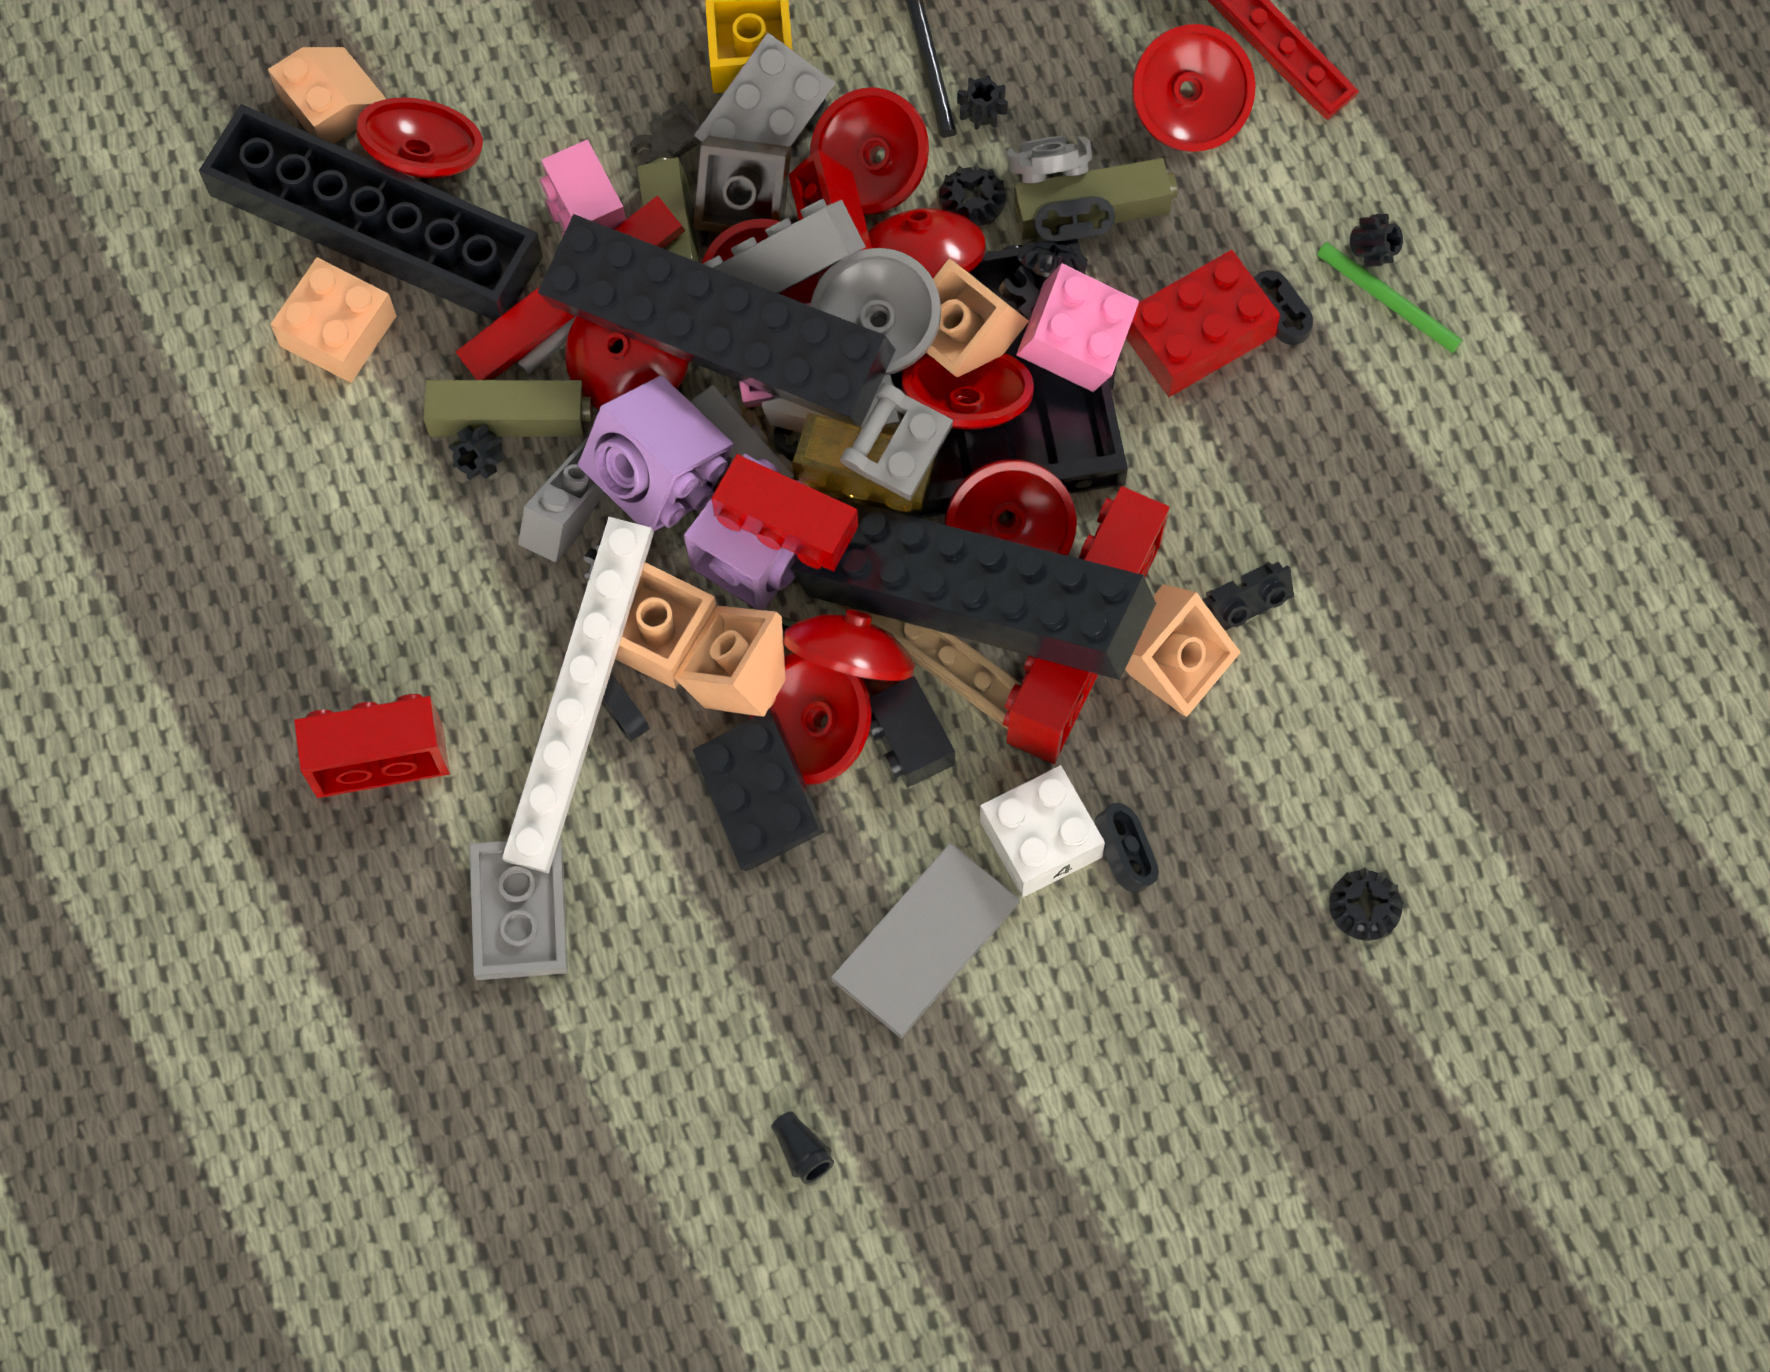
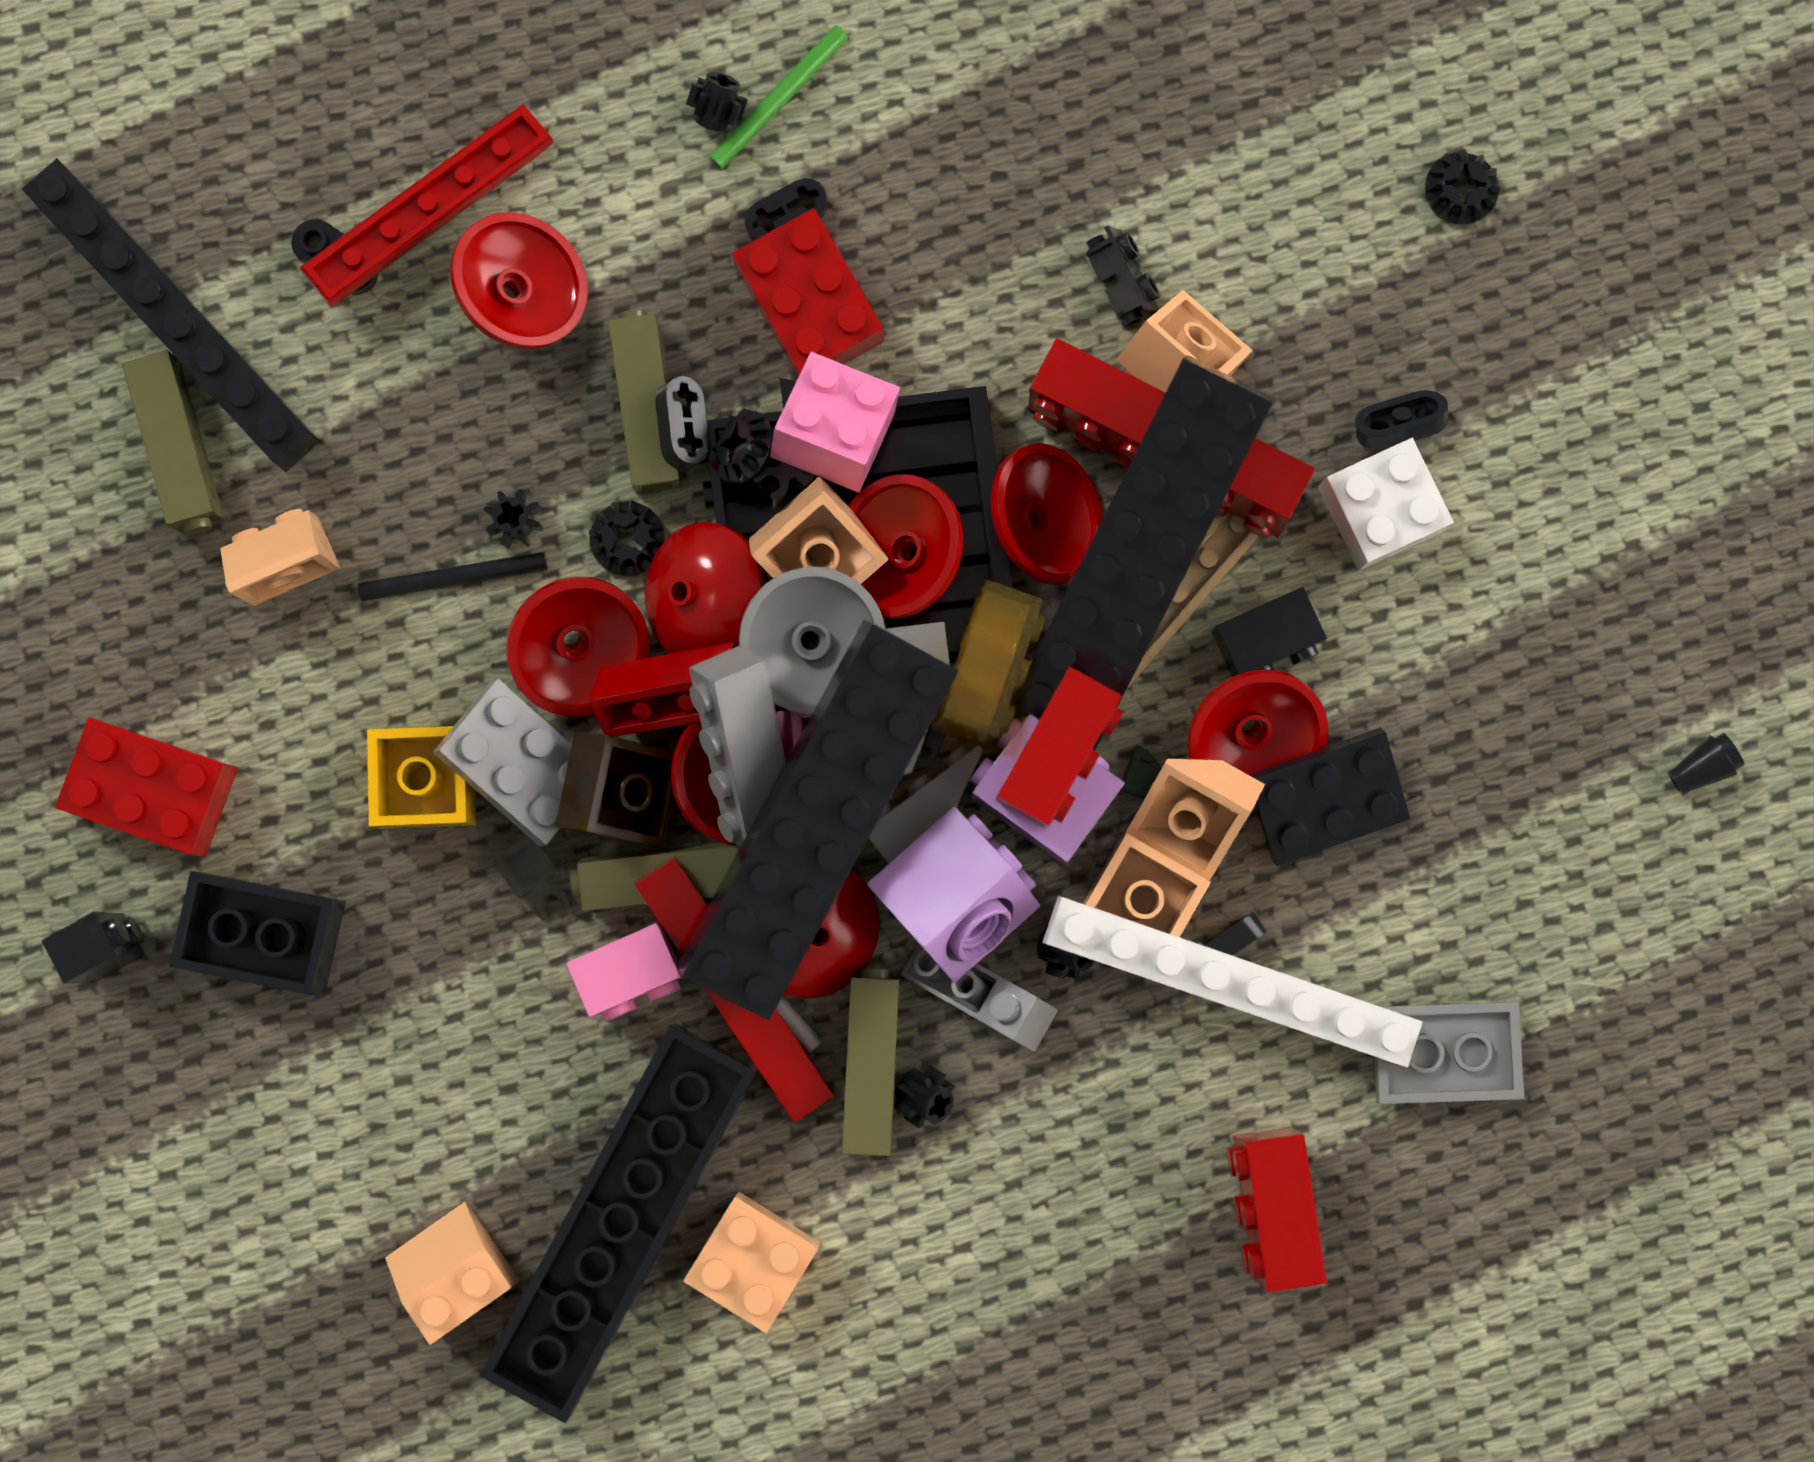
camera: 90 degrees left, 15 degrees up
red dish [356,97,483,178] -> none
red dish [783,610,915,681] -> none
light grey tile [831,843,1020,1039] -> none
light grey plate [839,383,953,501] -> none
light grey plate [1007,136,1092,183] -> none

